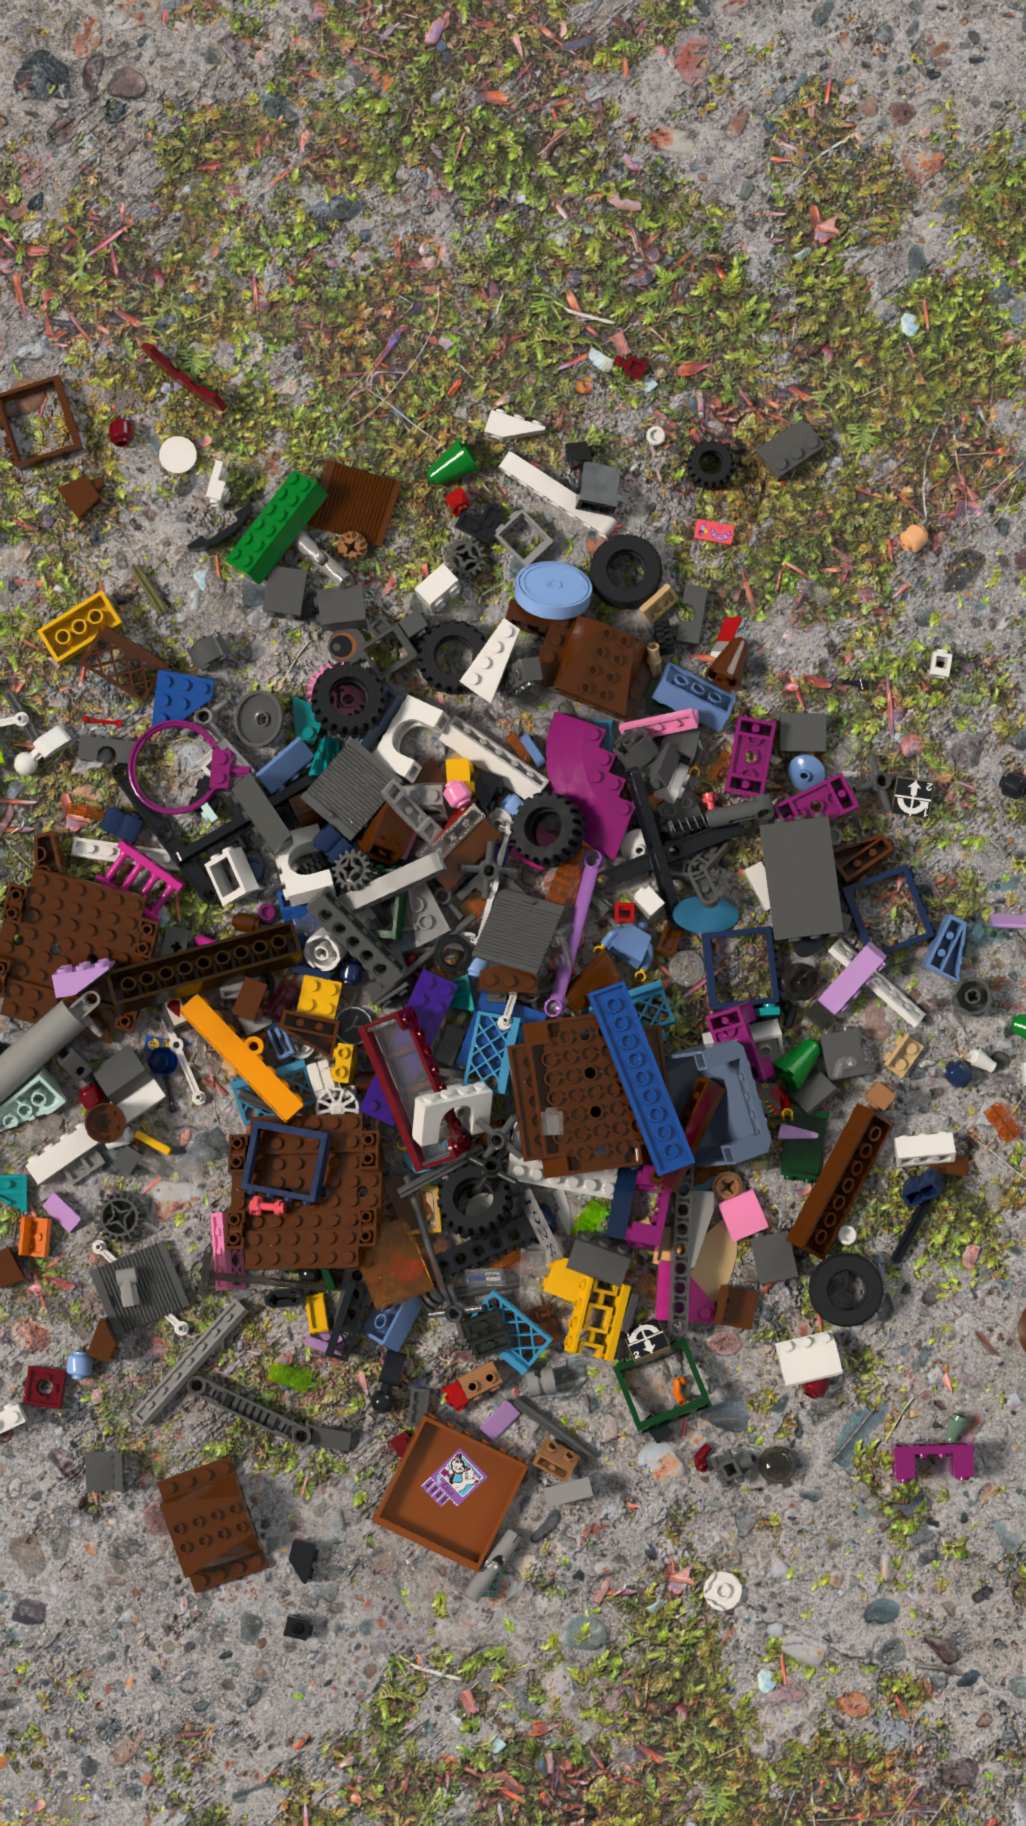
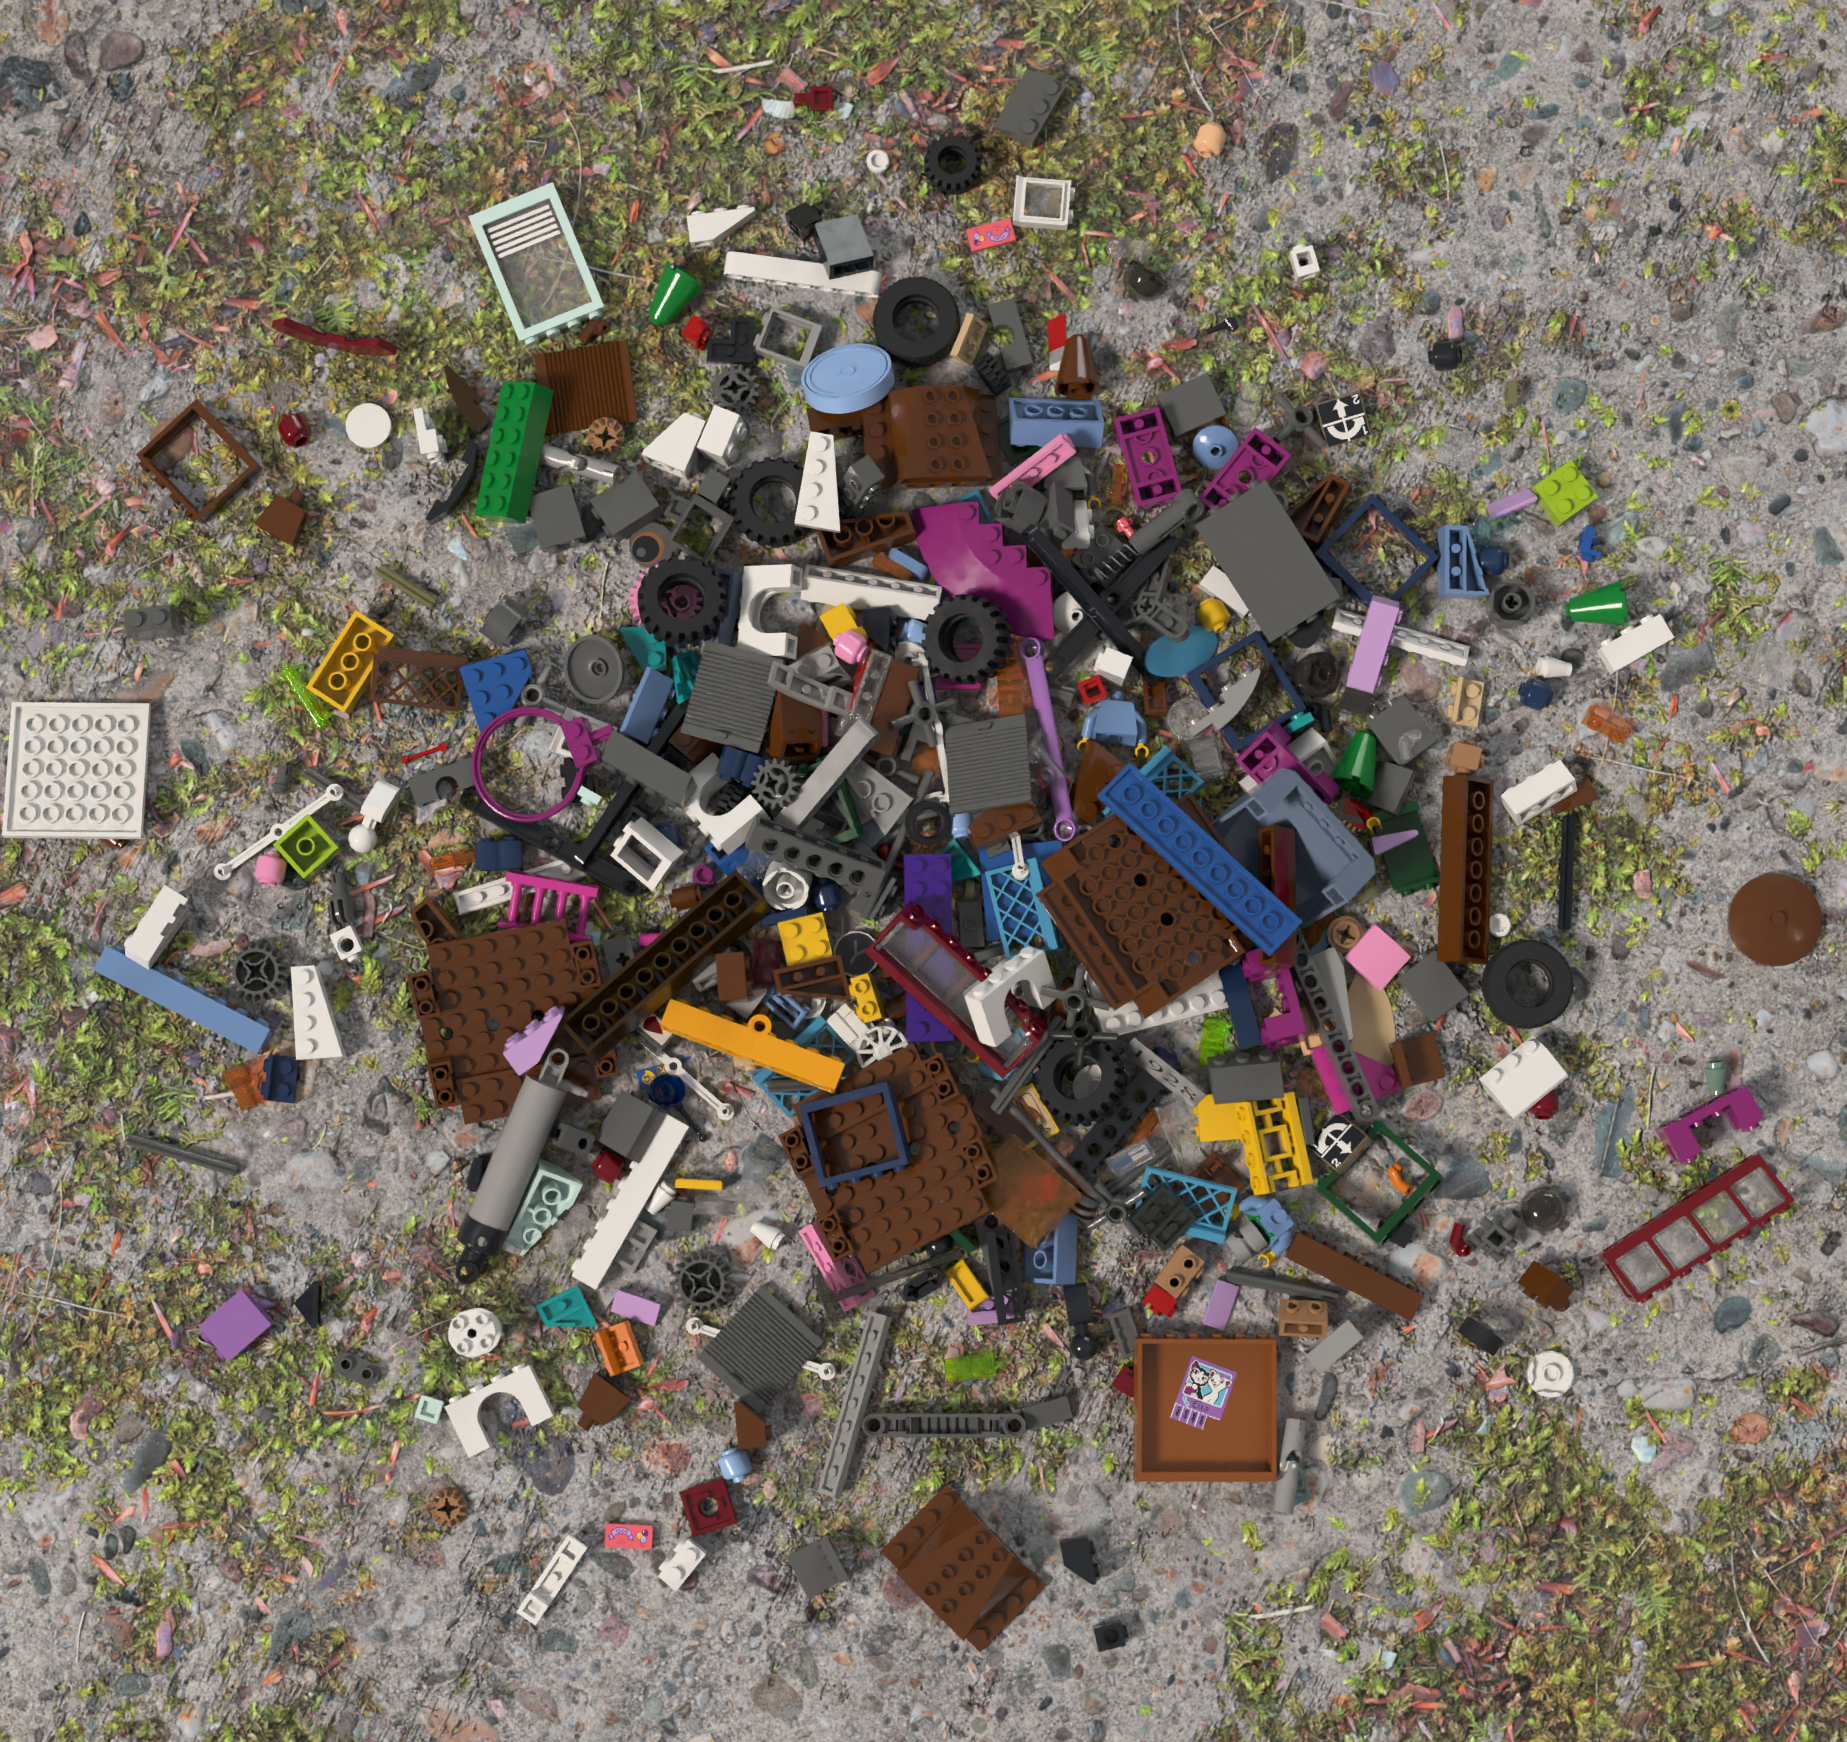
camera: 20 degrees left, 0 degrees up
reddish brown wheel [85,1103,126,1143] -> none
light grey piece [115,1267,140,1307] -> none
coral bar [248,1196,286,1215] -> none
clear brick [541,1107,563,1136] -> none
white sticker [553,1189,571,1235] -> none
tan axle [647,642,662,677] -> none
dark blue brick [901,1169,943,1207] -> none
none -> clear neon green pin [279,665,329,730]
none -> dark brown slope [444,364,492,435]
none -> window [468,182,606,346]
none -> reddish brown arm [577,319,610,345]
none -> white slope [642,412,707,480]
none -> white cone [750,1220,786,1251]
none -> reddish brown wedge [816,511,917,569]
none -> window [1013,176,1075,231]
none -> clear smoke cylinder [1123,259,1169,303]
none -> light grey slope [1187,668,1261,739]
none -> clear brick [1187,733,1229,785]
none -> yellow head [1197,597,1231,633]
none -> medium blue torso [1224,1194,1294,1267]
none -> reddish brown brick [1283,1230,1424,1321]
none -> black tyre [1457,1316,1504,1356]
none -> dark blue head [1475,546,1509,575]
none -> reddish brown brick [1517,1260,1574,1312]
none -> window [1598,1153,1795,1304]

